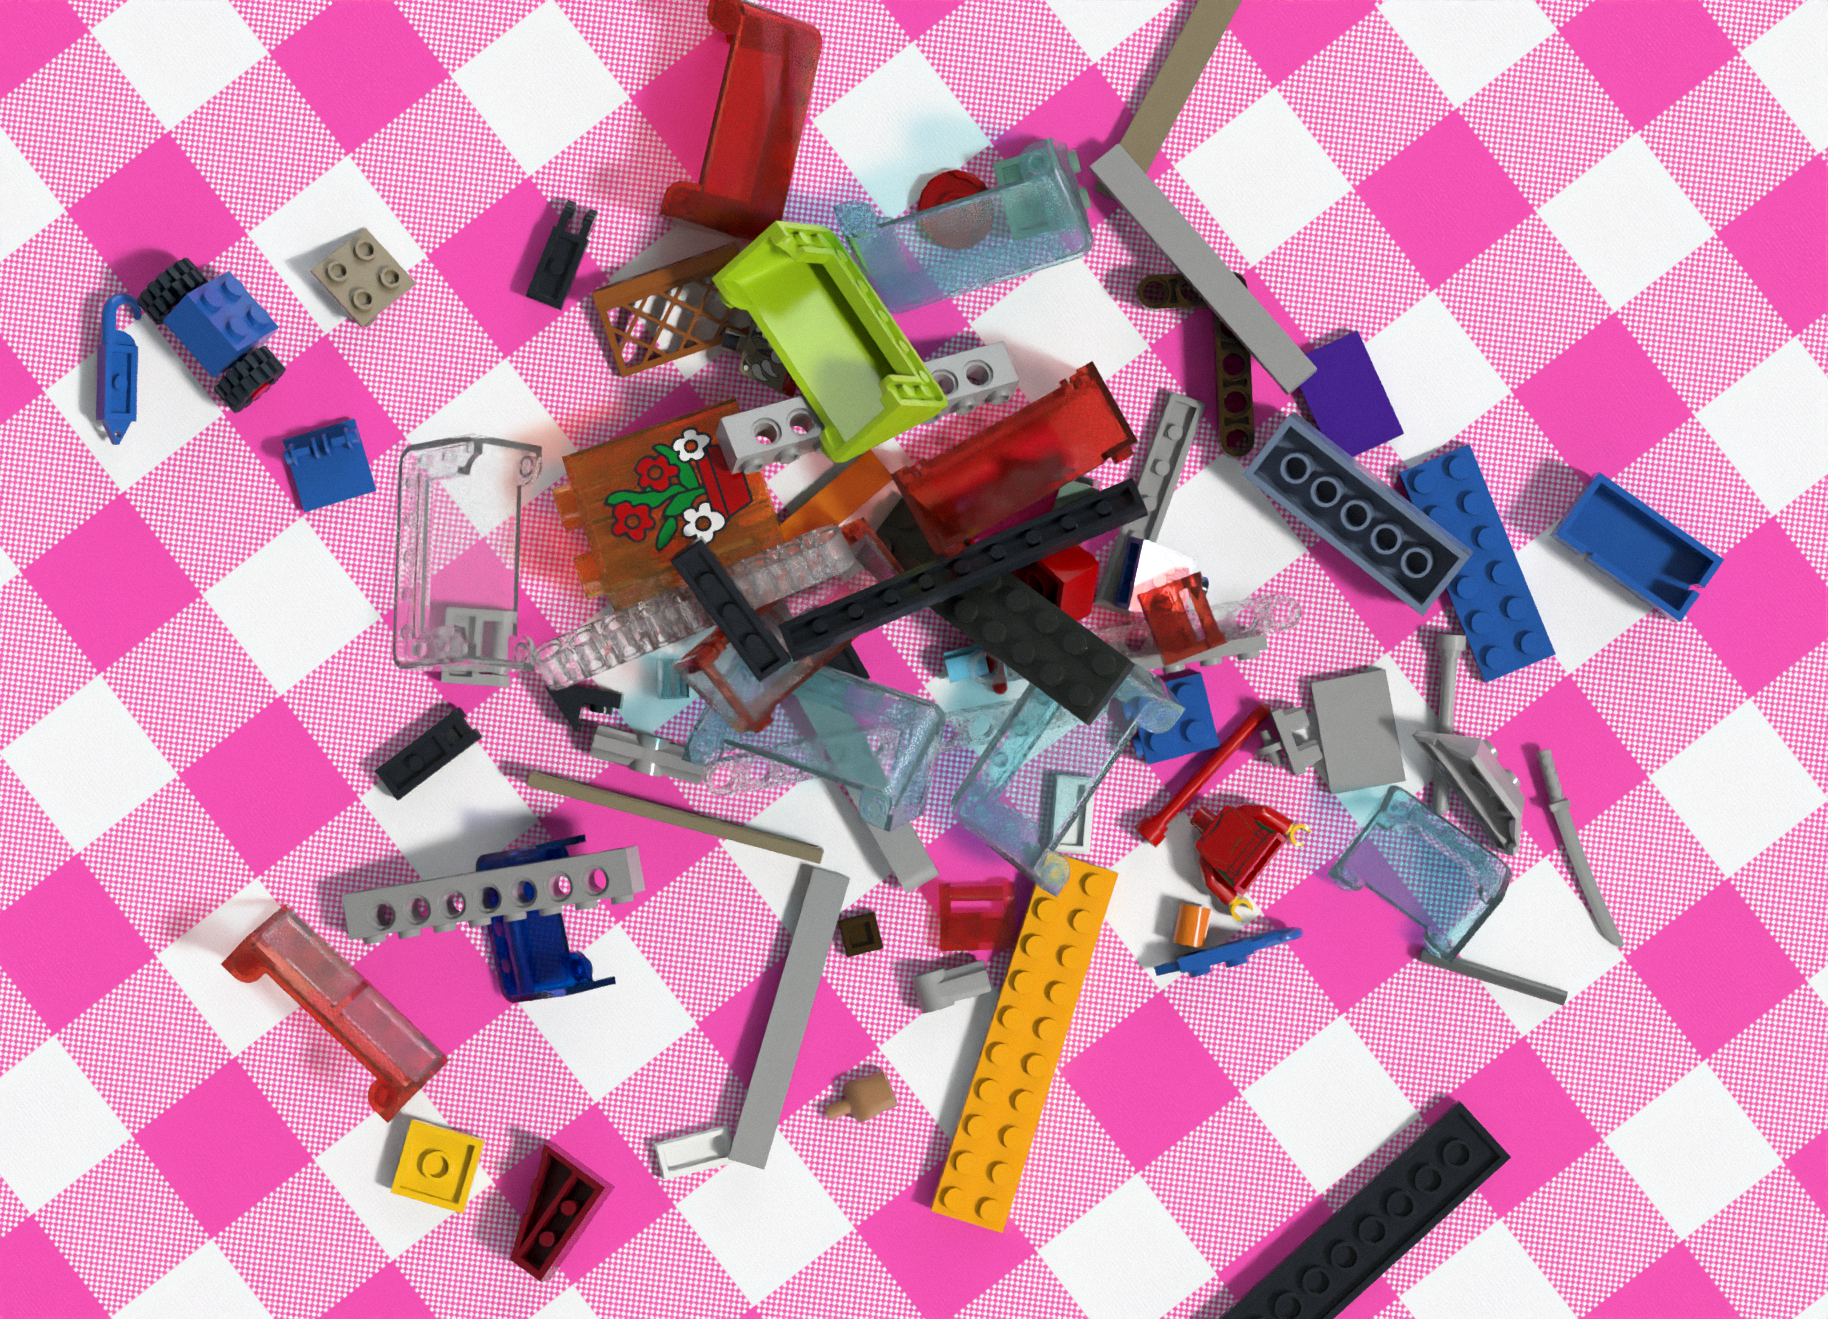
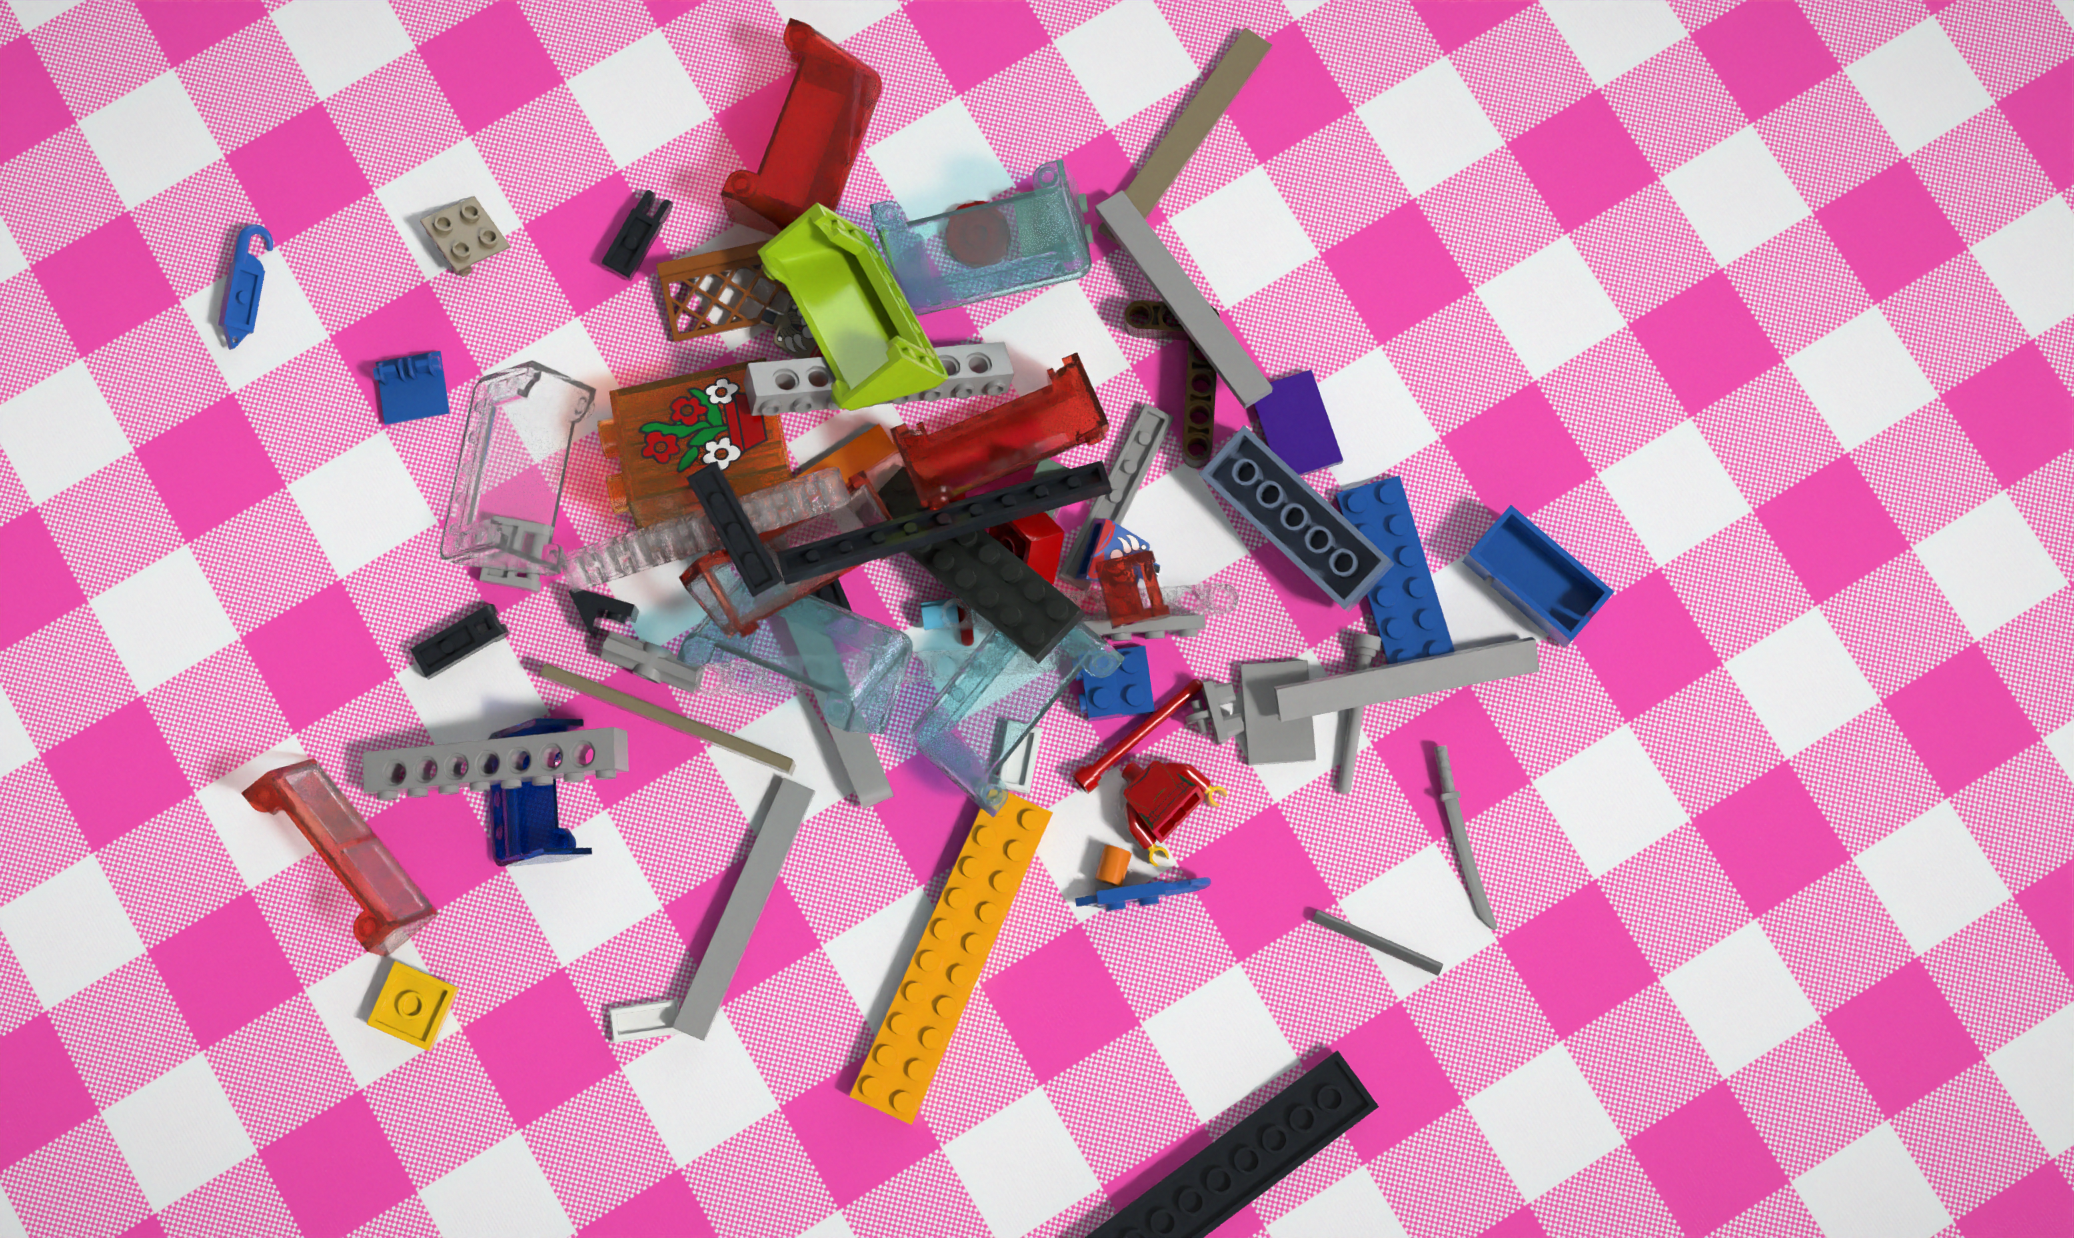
camera: 10 degrees right, 10 degrees down
brick [136,257,286,413] -> none
dark red wedge [510,1143,615,1282] -> none
clear light blue piece [656,658,689,699] -> none
medium nougat piece [825,1069,898,1122] -> none
dark brown tile [838,911,884,957] -> none
light grey piece [912,959,992,1014] -> none
clear red plate [939,881,1016,951] -> none
clear light blue windscreen [1327,785,1512,963] -> none
light grey wedge [1412,731,1525,856] -> none
none -> light grey tile [1274,637,1539,722]

